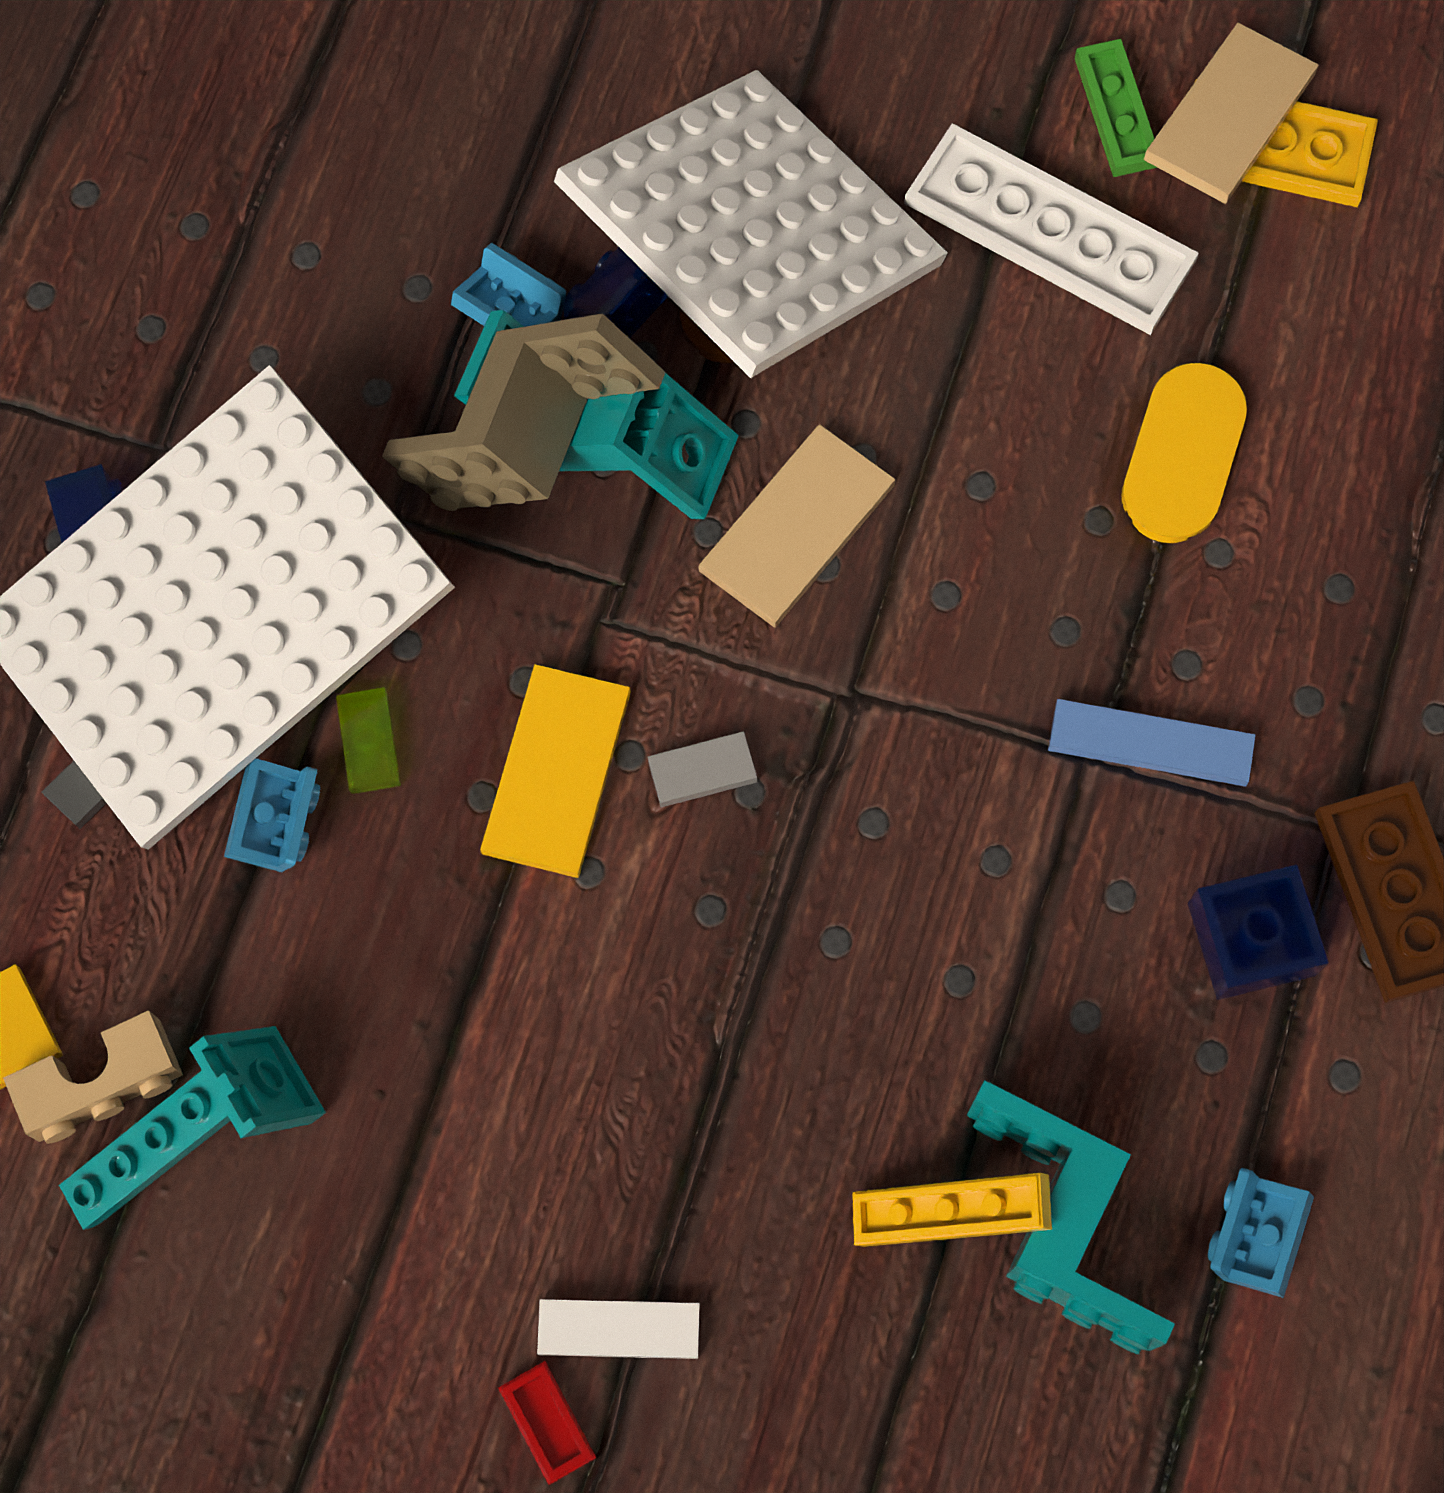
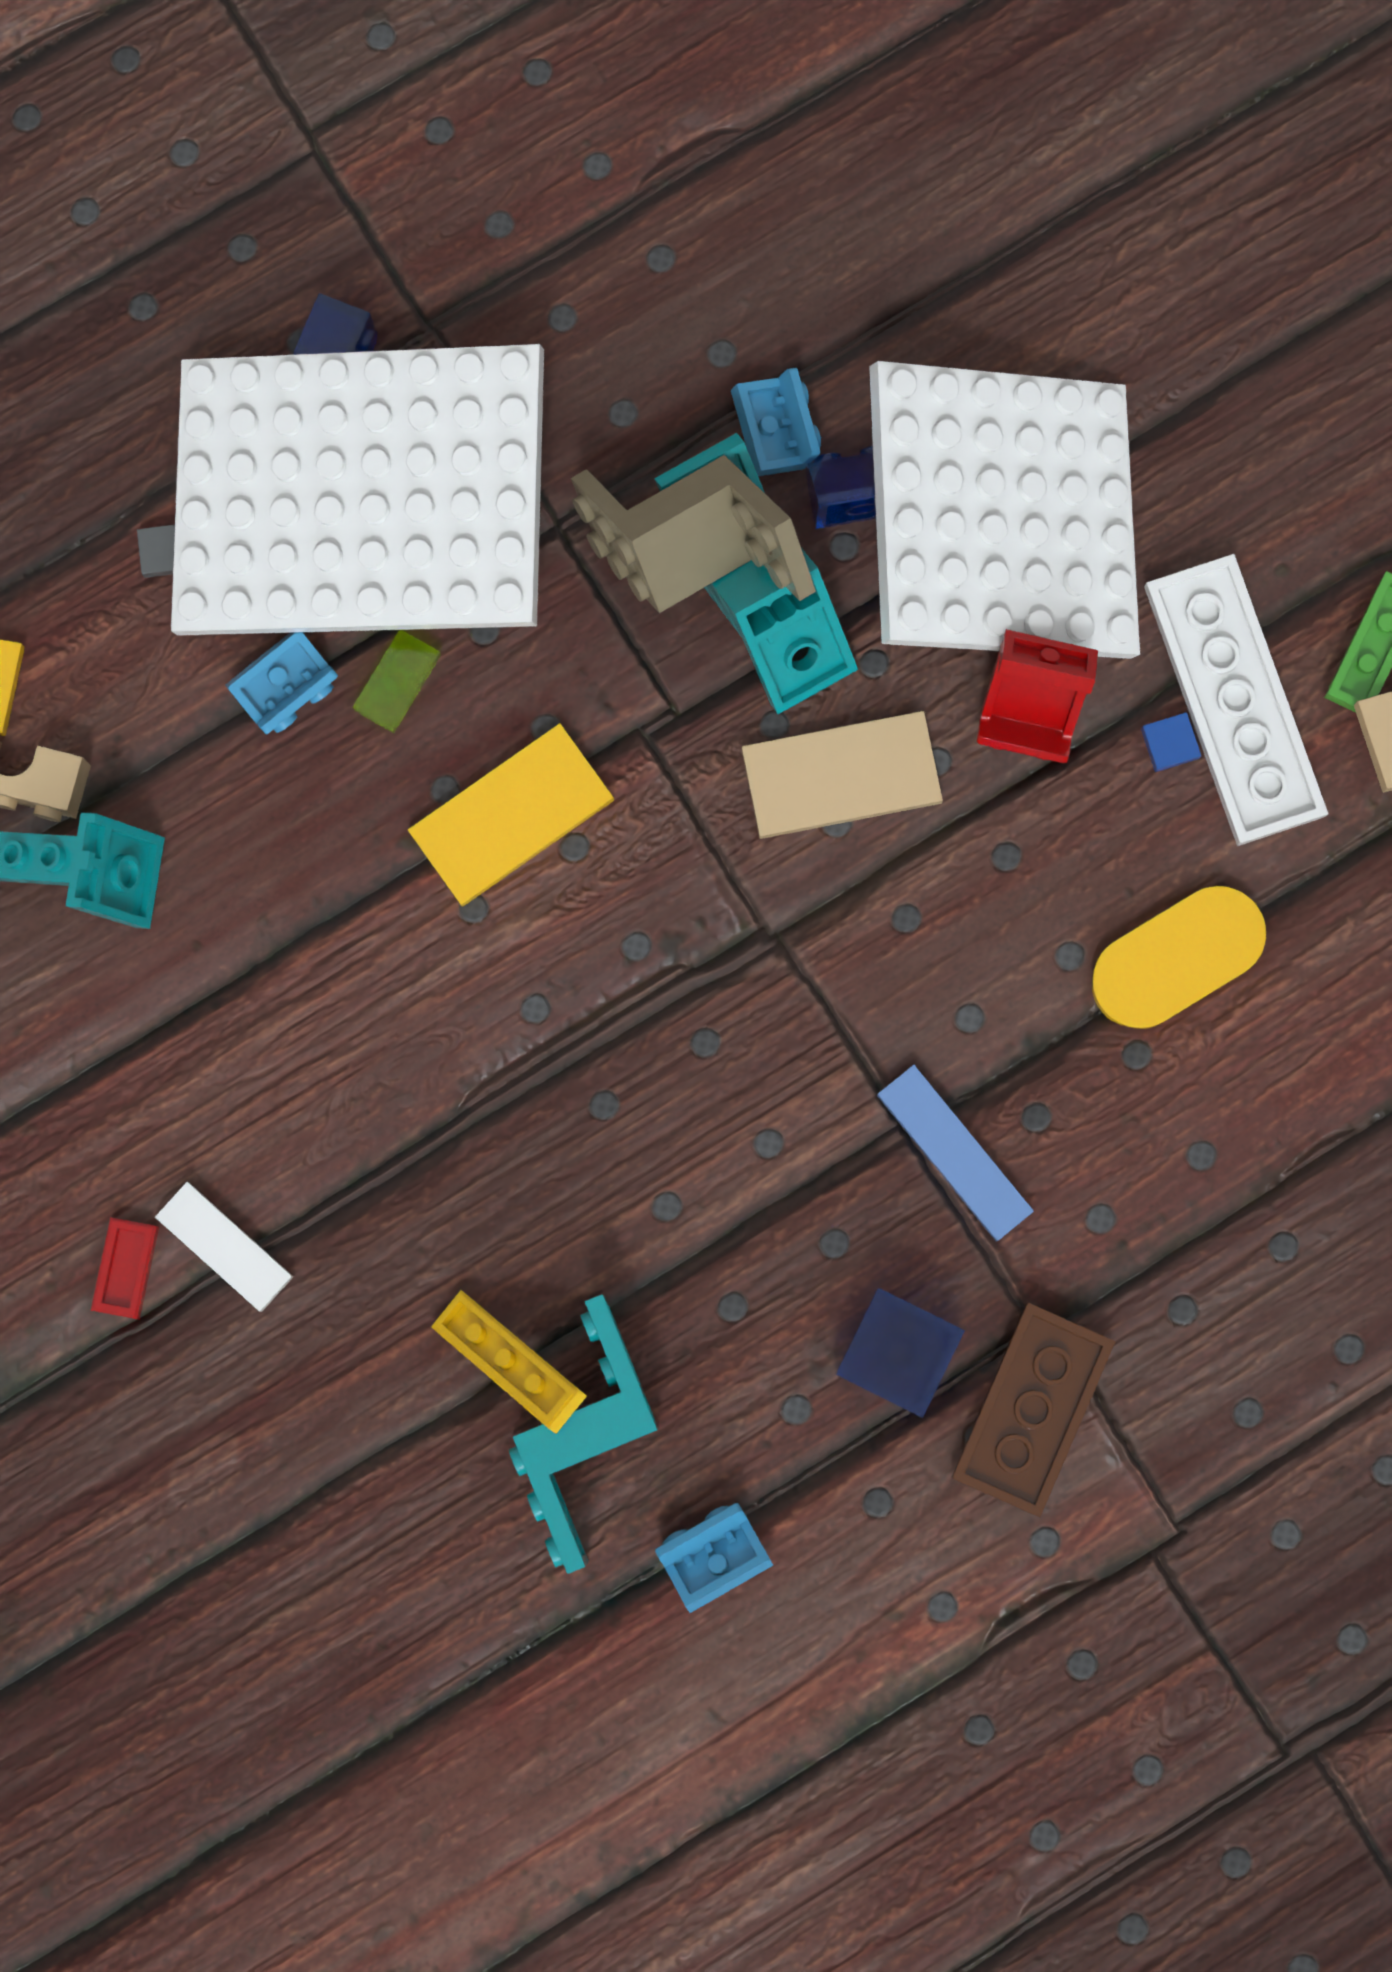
camera: 40 degrees right, 10 degrees up
light grey tile [647,731,757,808] -> none
none -> red panel [976,629,1098,763]
none -> blue tile [1141,712,1201,772]

